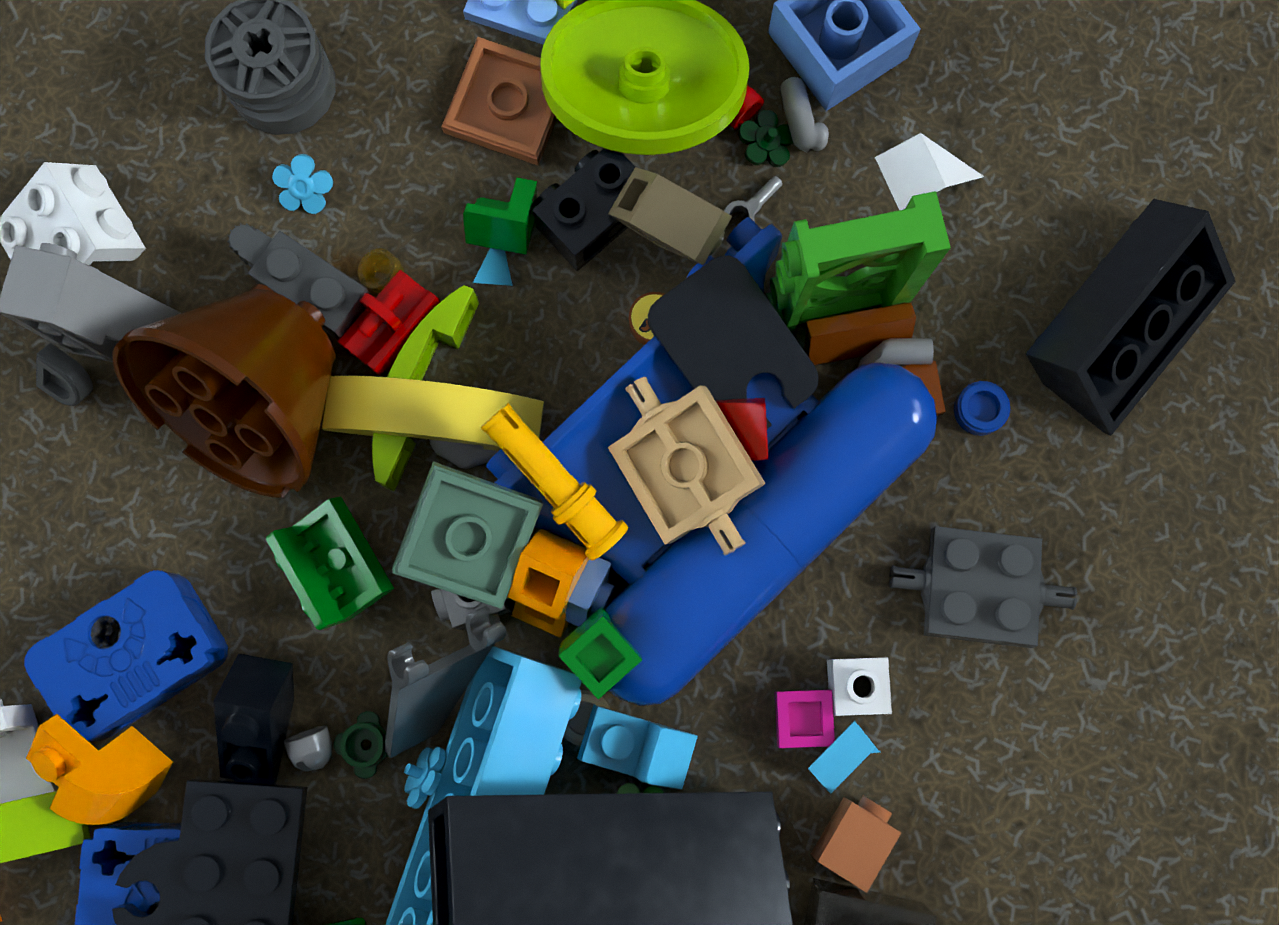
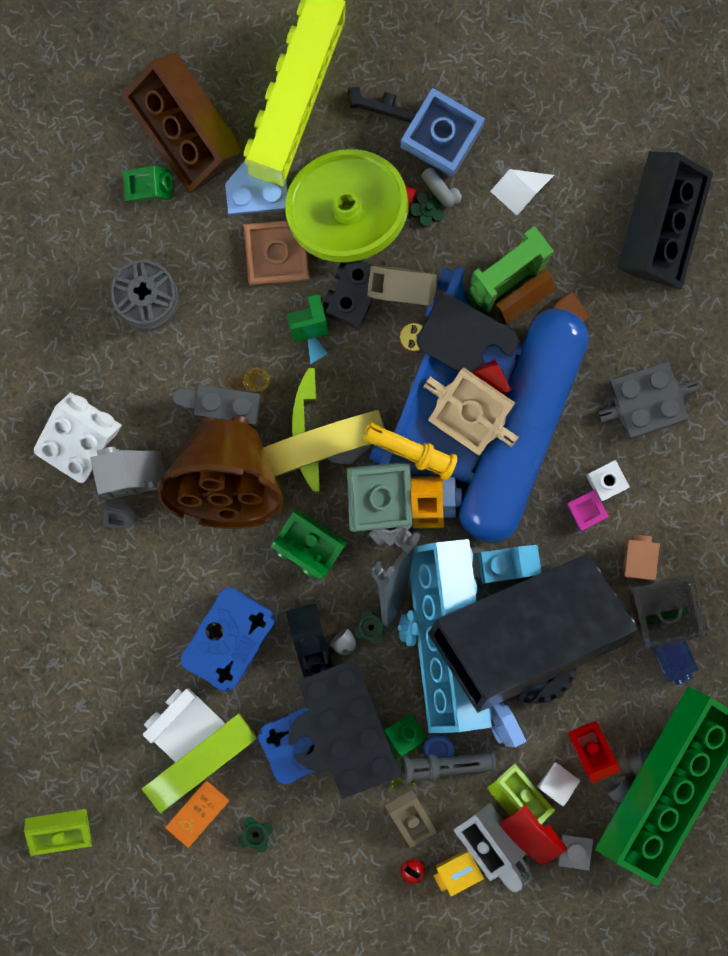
camera: 25 degrees left, 5 degrees up
light orange brick [26,714,173,825] -> none
medium azure plant [272,154,333,214] -> none
red hips [338,270,441,376] -> none
green panel [558,607,642,699] -> none
light grey hand [724,176,782,222] -> none
medium azure sticker [808,721,882,794] -> none
light grey arm [858,338,934,367] -> none
blue tile [954,381,1010,436] -> none

